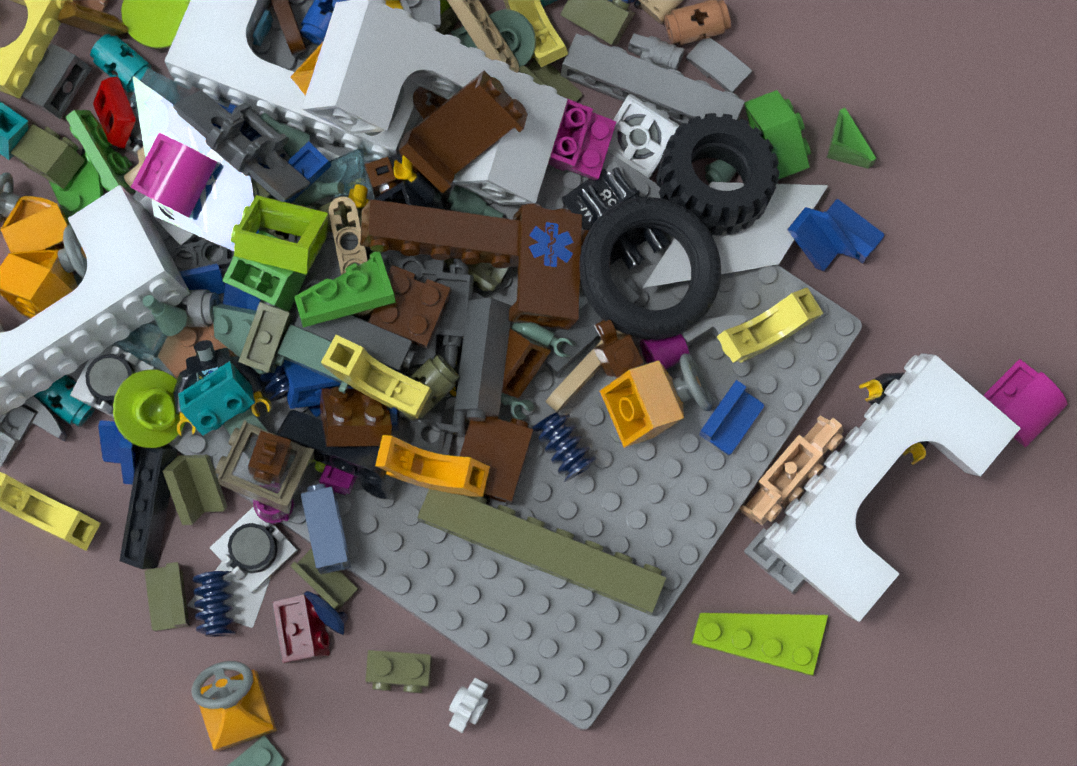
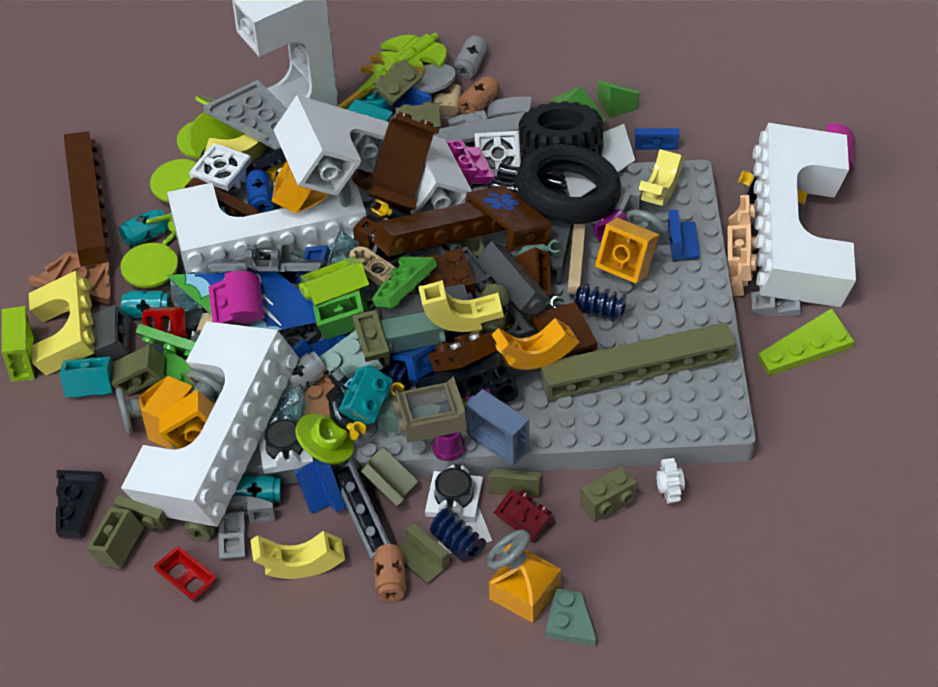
camera: 35 degrees left, 30 degrees down
pearl gold slope [58,0,128,36] -> none
sand green cone [143,295,187,336] -> none
reddish brown brick [248,431,292,485] -> none
dark blue bar [303,591,348,635] -> none
reddish brown brick [593,319,644,378] -> none
blue panel [787,207,857,271] -> none
none -> nougat piece [373,544,407,602]

